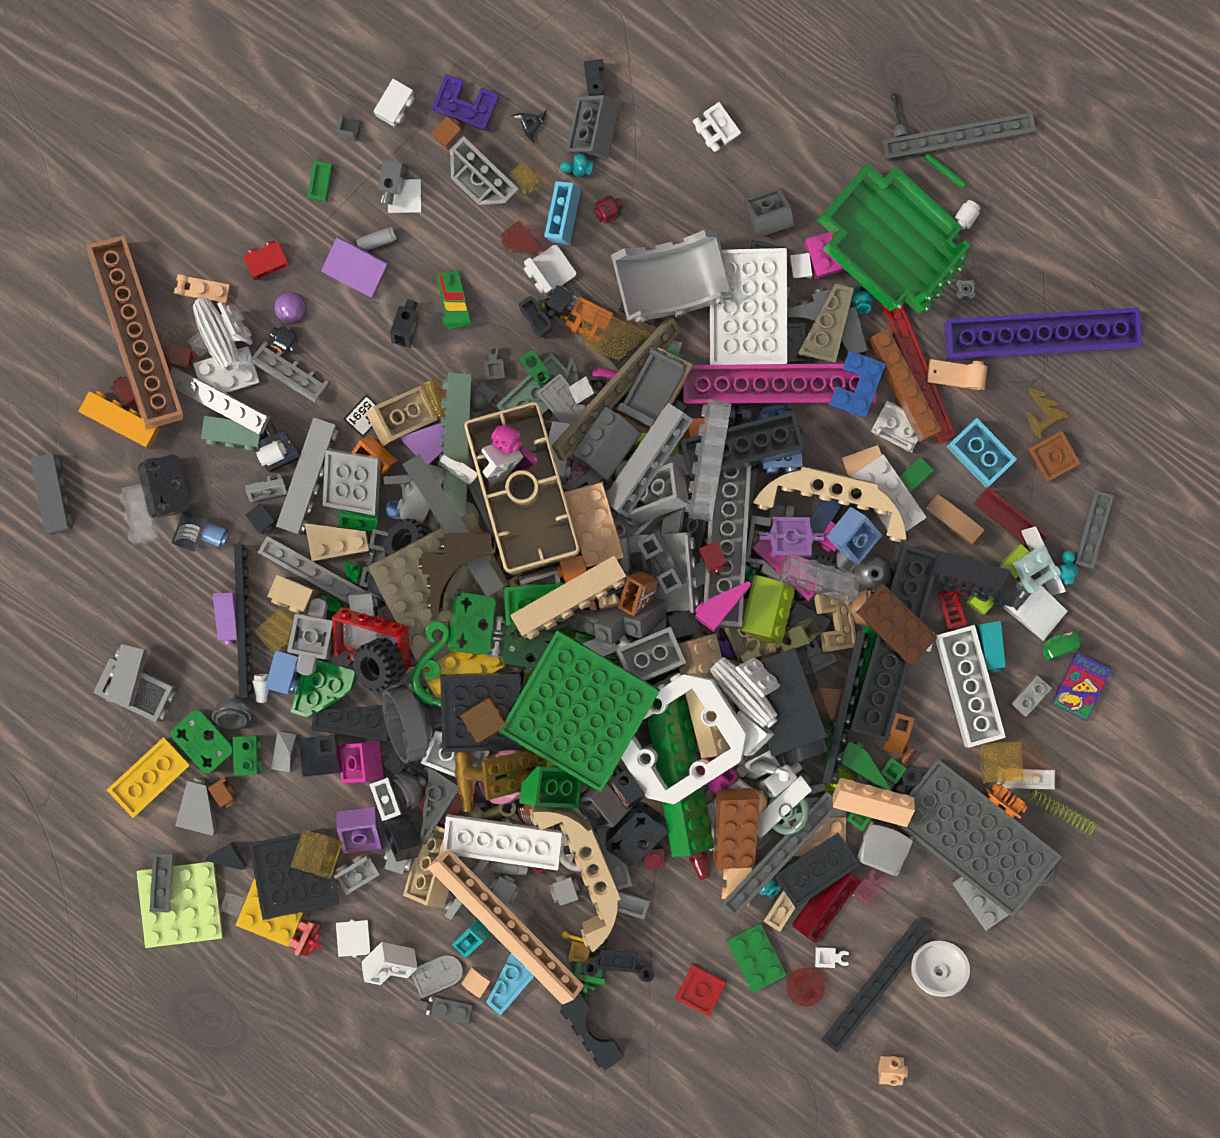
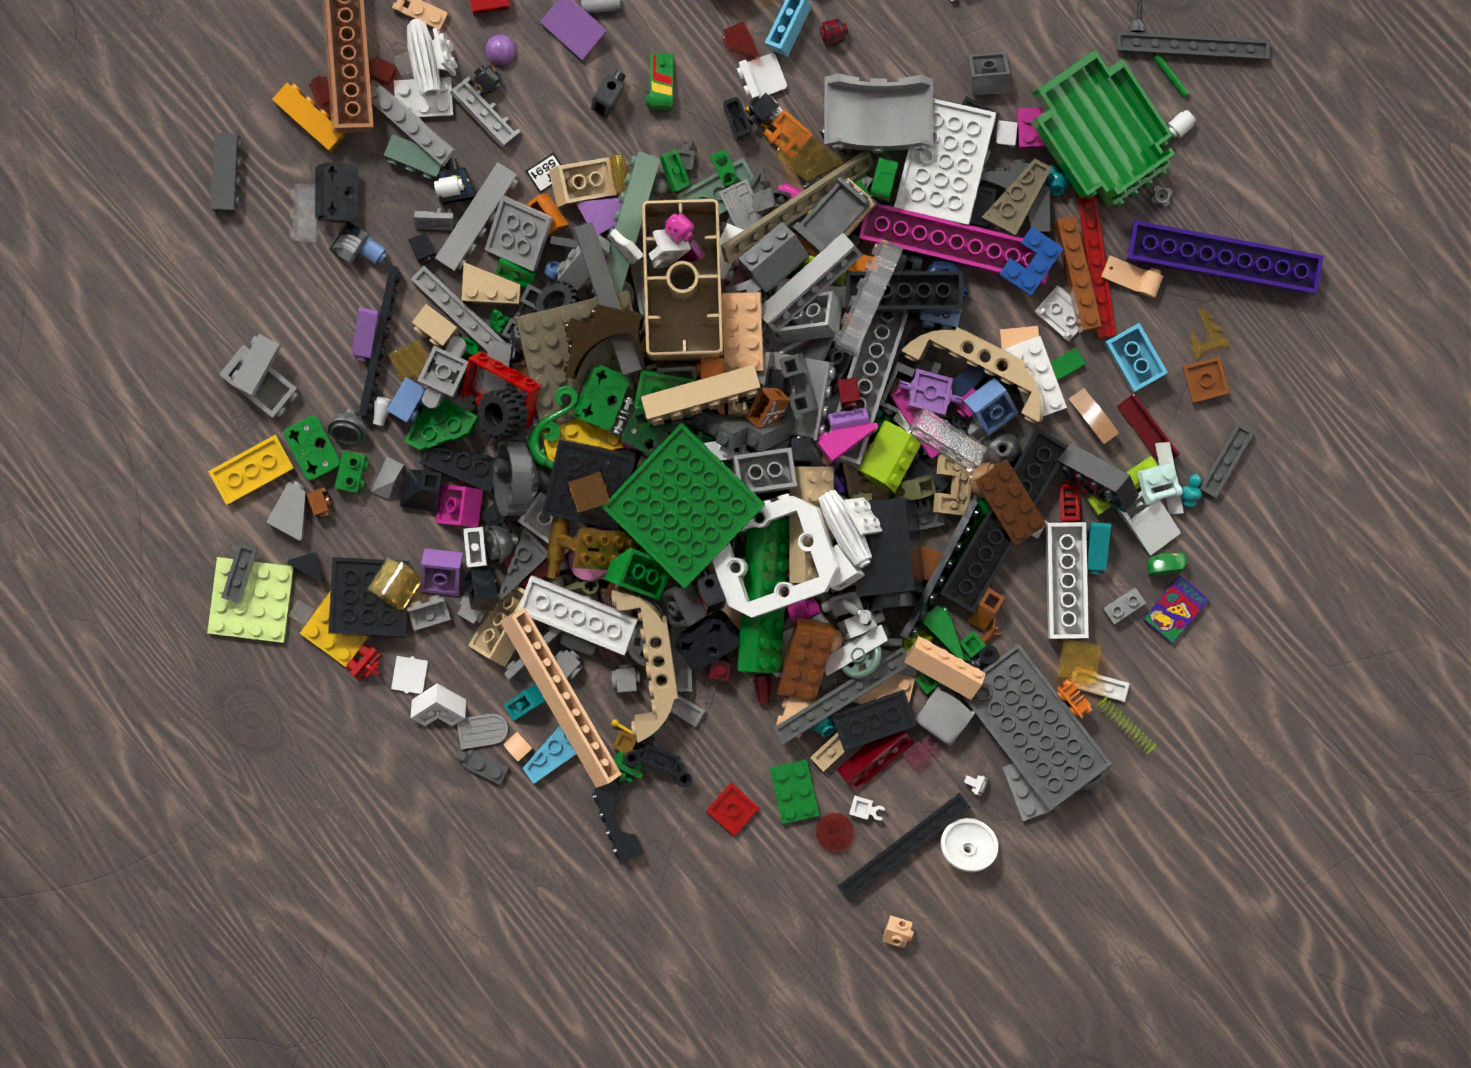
camera: 15 degrees right, 0 degrees up
none -> green plate [659,149,690,192]
none -> medium lavender plate [828,407,870,431]
none -> green axle [870,158,898,205]
none -> white brick [964,775,988,796]

